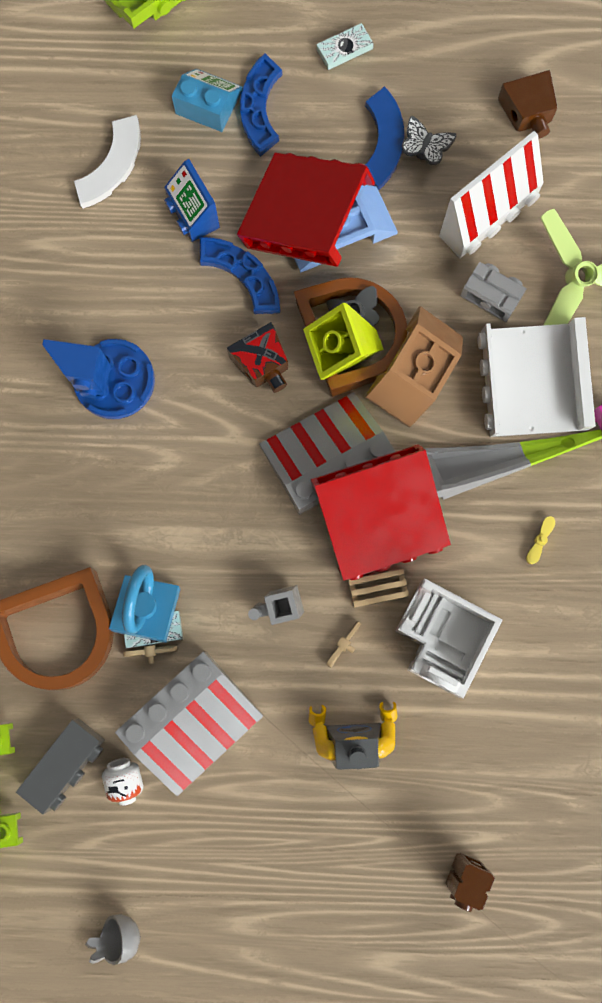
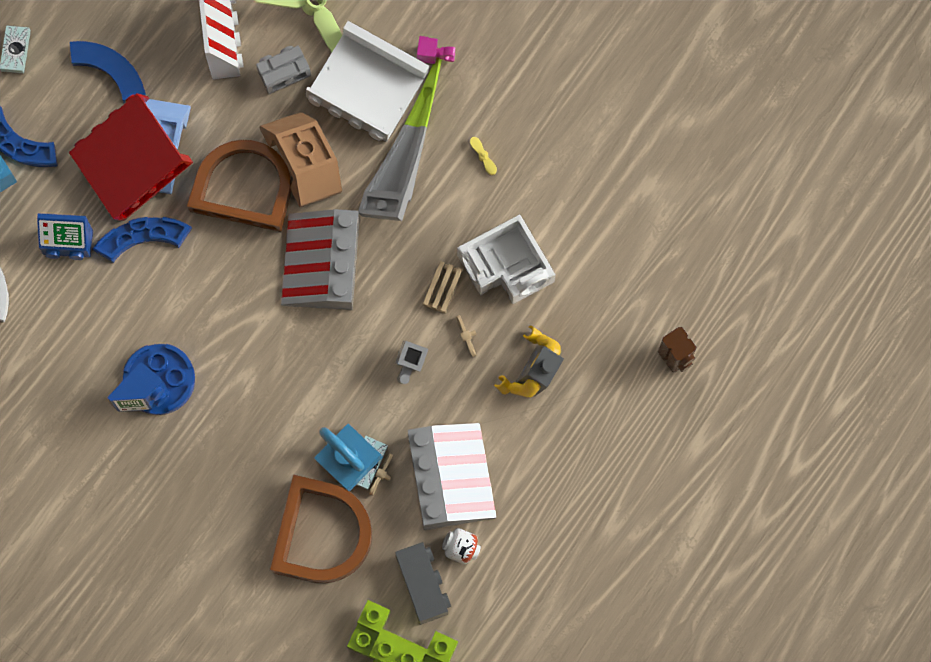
camera: 60 degrees left, 5 degrees down
light grey piece [85,914,141,965] -> none
torso [227,322,288,393] -> none
neon yellow slope [303,303,384,380] -> none
red panel [311,444,451,581] -> none
dark grey animal [326,286,380,326] -> none
dark grey animal [402,116,457,165] -> none

